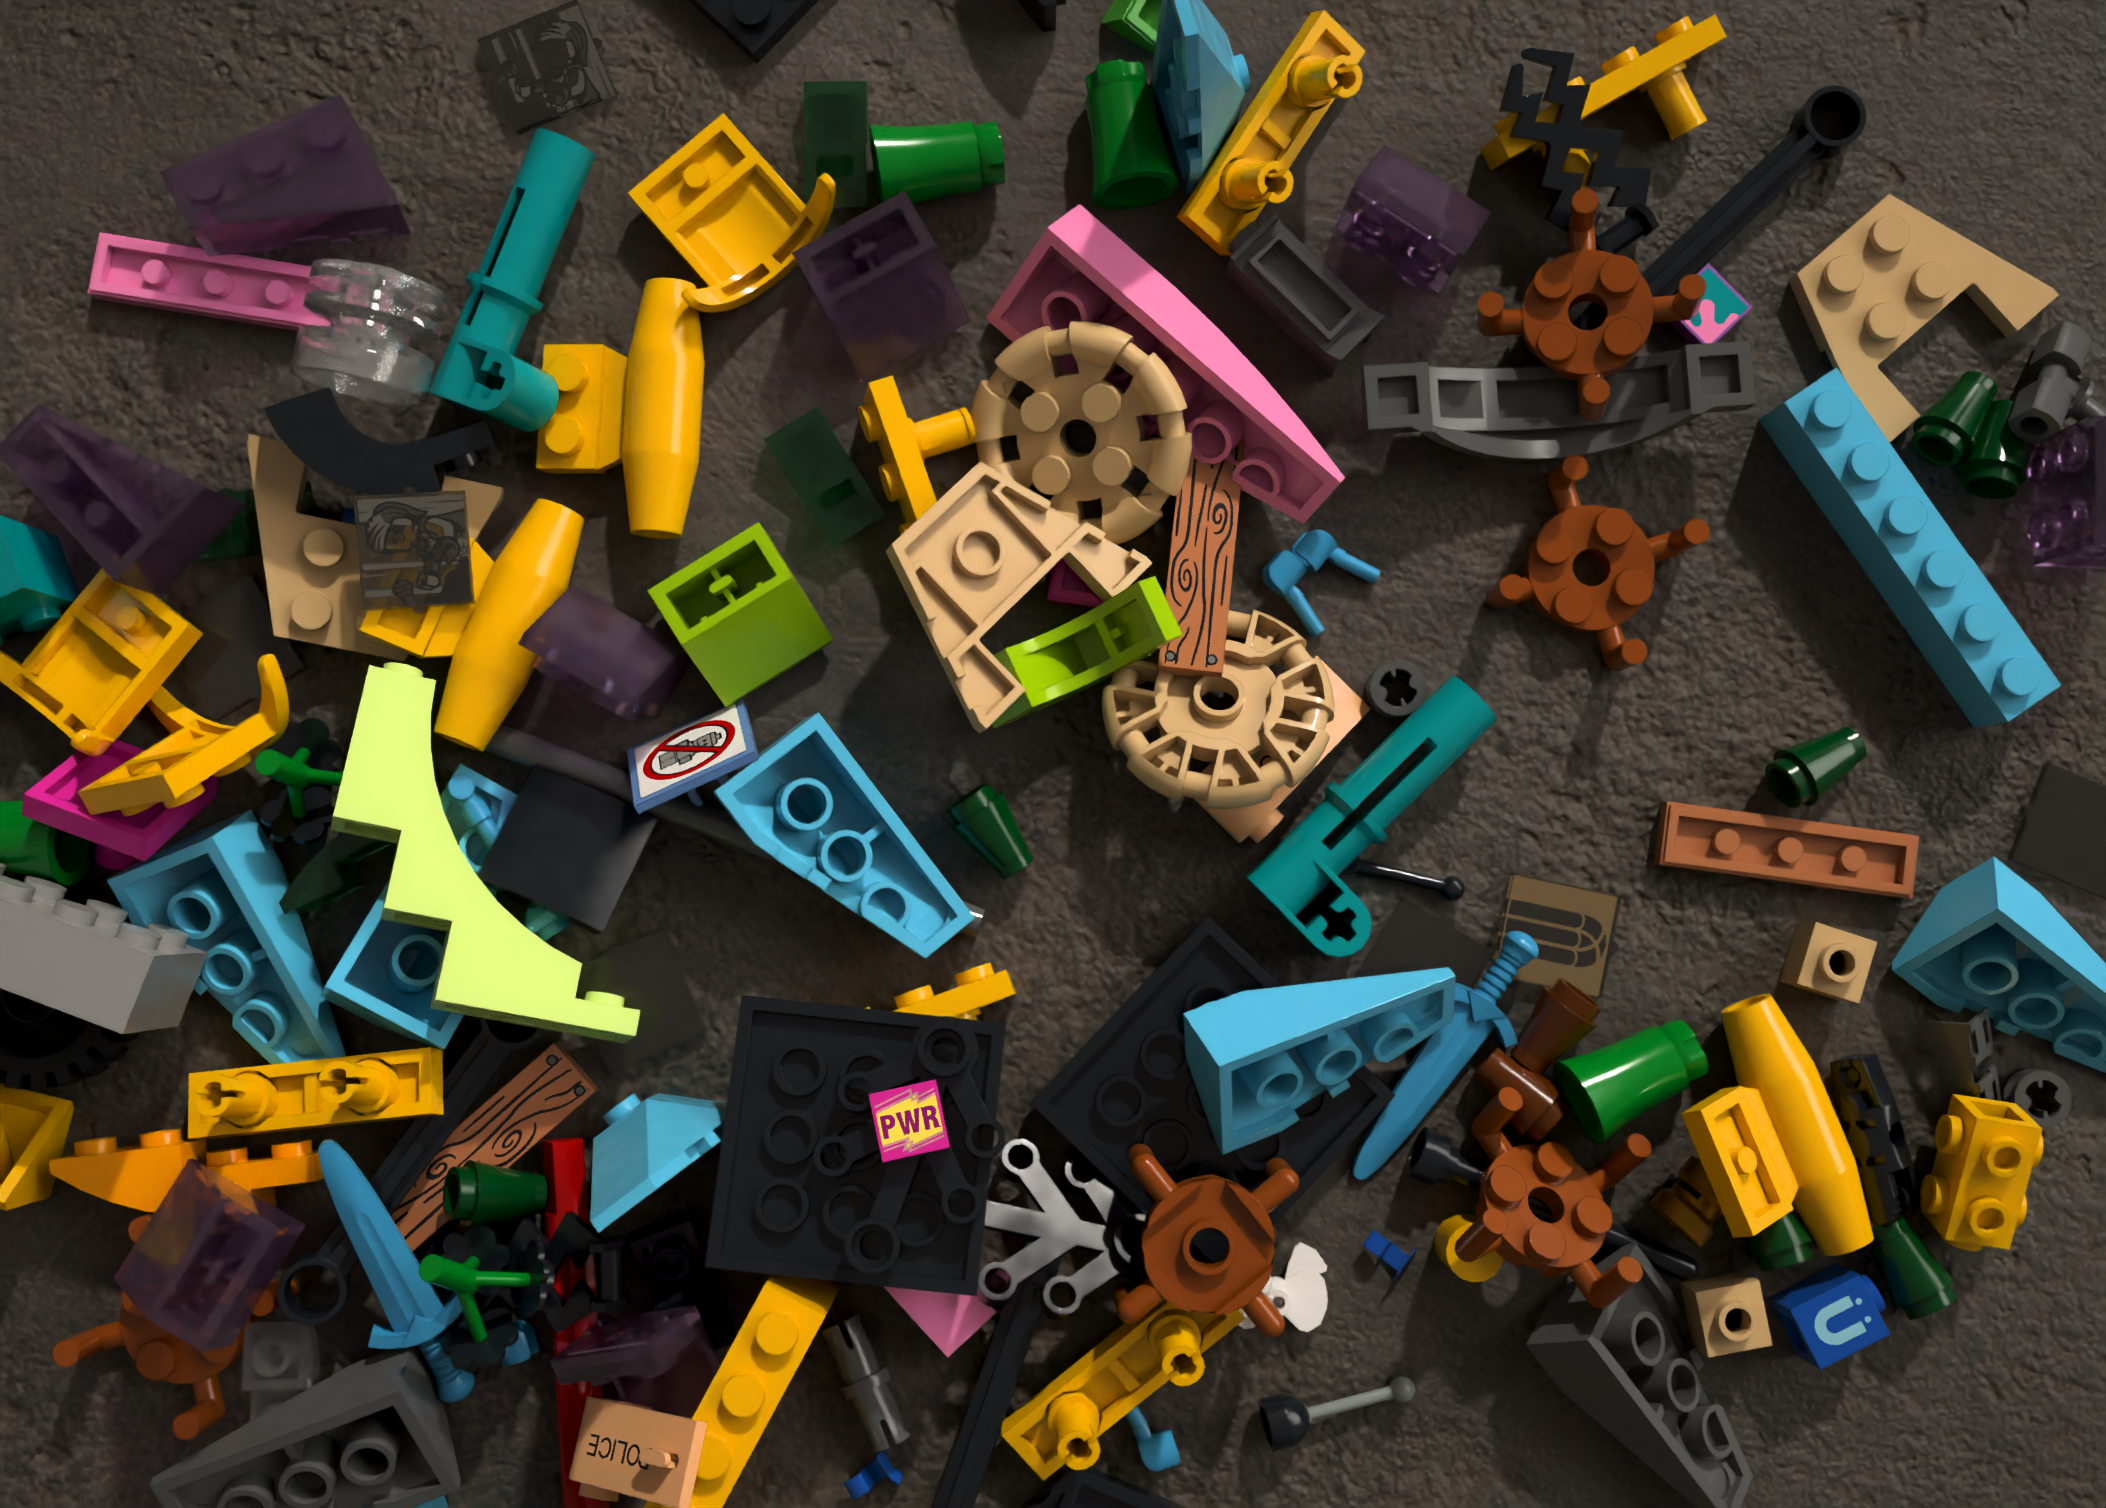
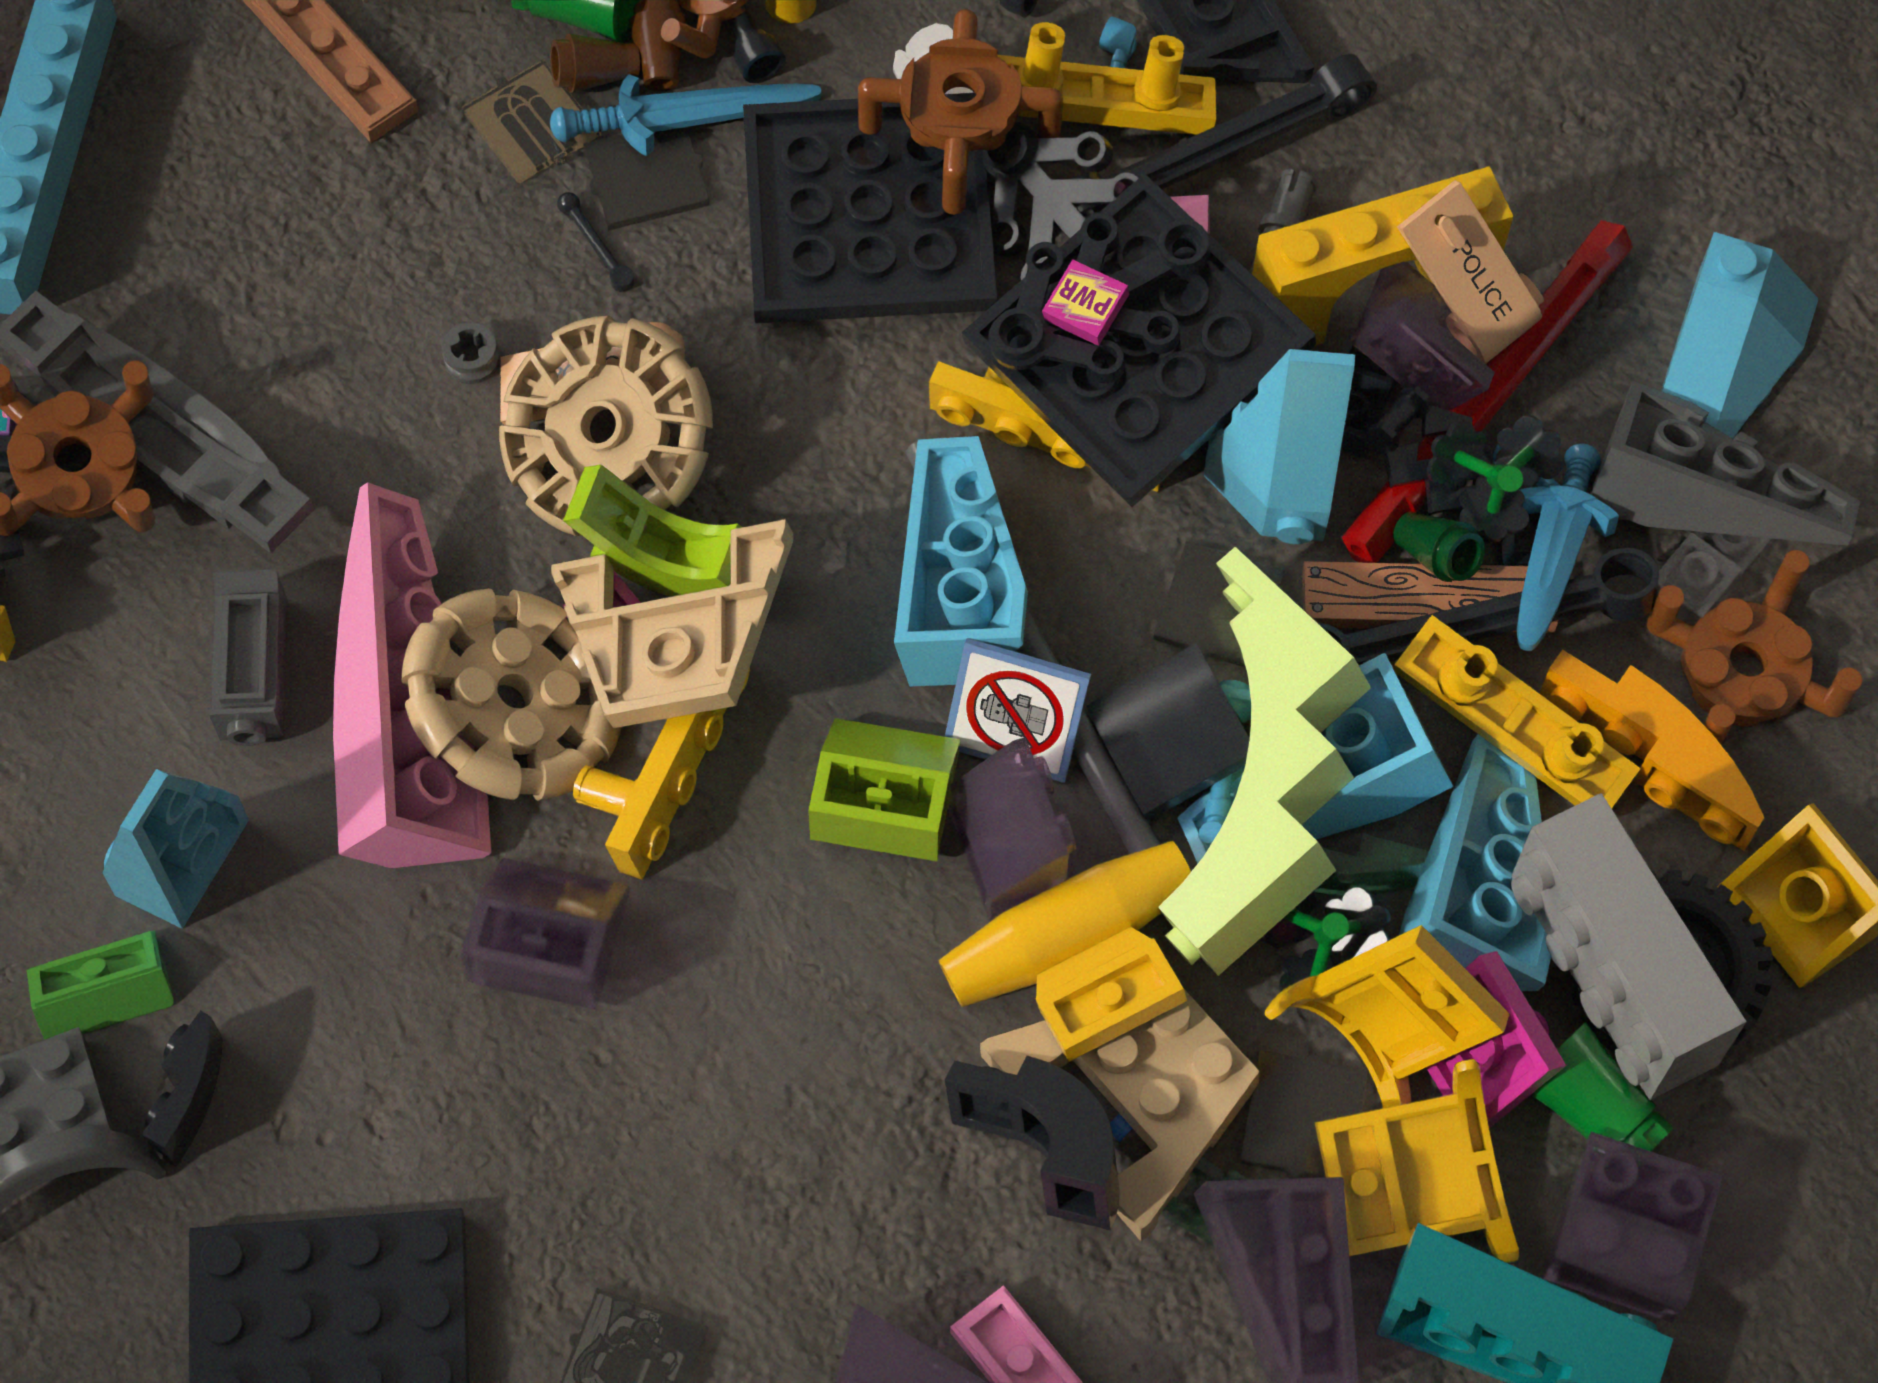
camera: 135 degrees left, 20 degrees down
slope [114,1159,305,1352] -> none
clear wheel [289,259,449,407] -> none
clear smoke piece [353,487,475,614] -> none
teal piece [428,128,595,432] -> none
yellow plate [536,278,705,539] -> none
yellow piece [628,113,836,313] -> none
clear green slope [764,407,886,548] -> none
clear green slope [803,81,869,209] -> none
blue piece [843,1450,903,1500] -> none
green plant [869,120,1005,215] -> none
dark green cone [946,781,1034,880] -> none
green plant [1085,59,1179,210] -> none
nougat tile [1157,434,1245,678] -> none
yellow plate [1176,10,1366,255] -> none
medium azure wedge [1183,967,1456,1155] -> none
teal piece [1245,675,1497,957] -> none
dark azure hand [1262,550,1325,638] -> none
dark azure hand [1290,529,1380,584] -> none
clear purple slope [1335,145,1491,293] -> none
blue piece [1363,1230,1418,1282] -> none
dark orange plate [1486,455,1710,671] -> none
dark green cone [1765,727,1866,808] -> none

